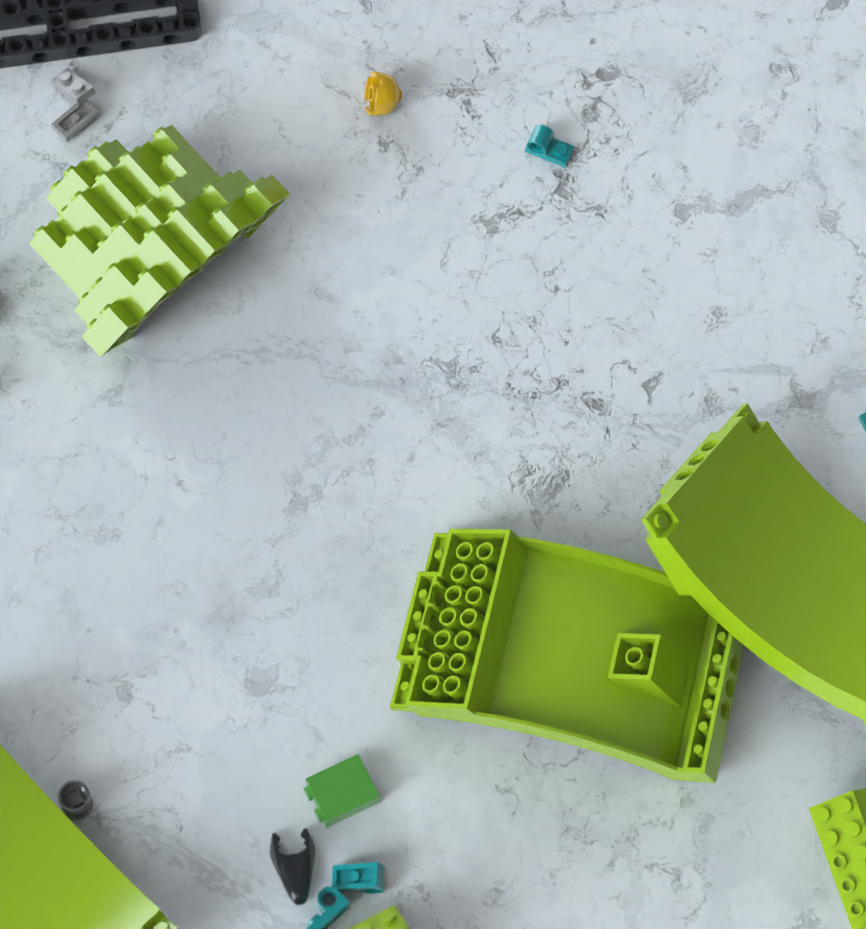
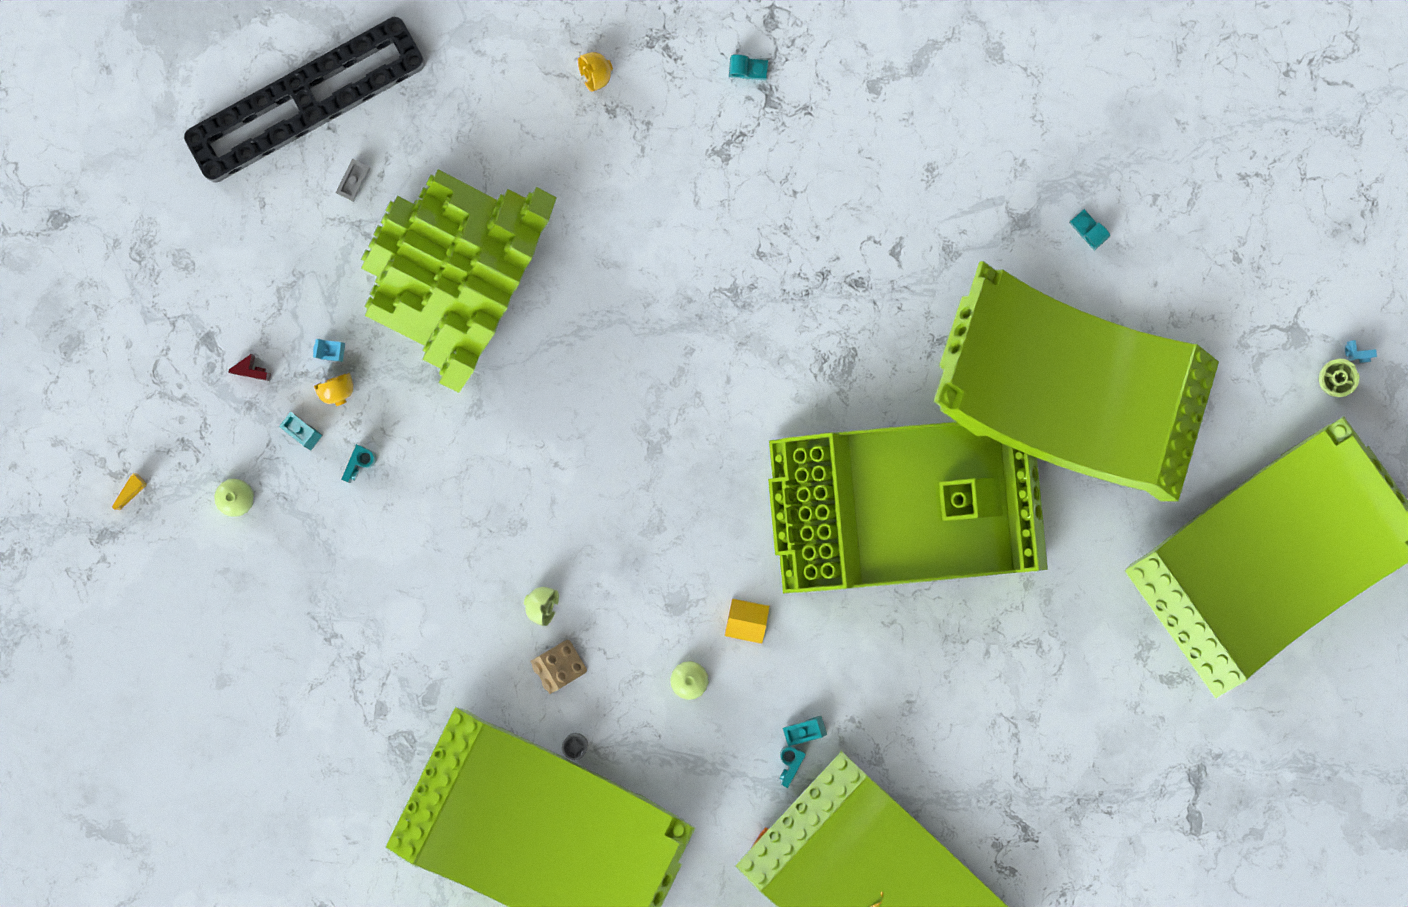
camera: 10 degrees left, 20 degrees up
light grey plate [51,68,96,105] -> none
black animal [270,828,315,905] -> none
bright green brick [303,754,380,828] -> none
none -> yellowish green cylinder [524,587,559,626]
none -> tan bracket [530,640,587,694]
none -> yellowish green cylinder [670,661,709,700]
none -> yellow slope [725,598,770,644]

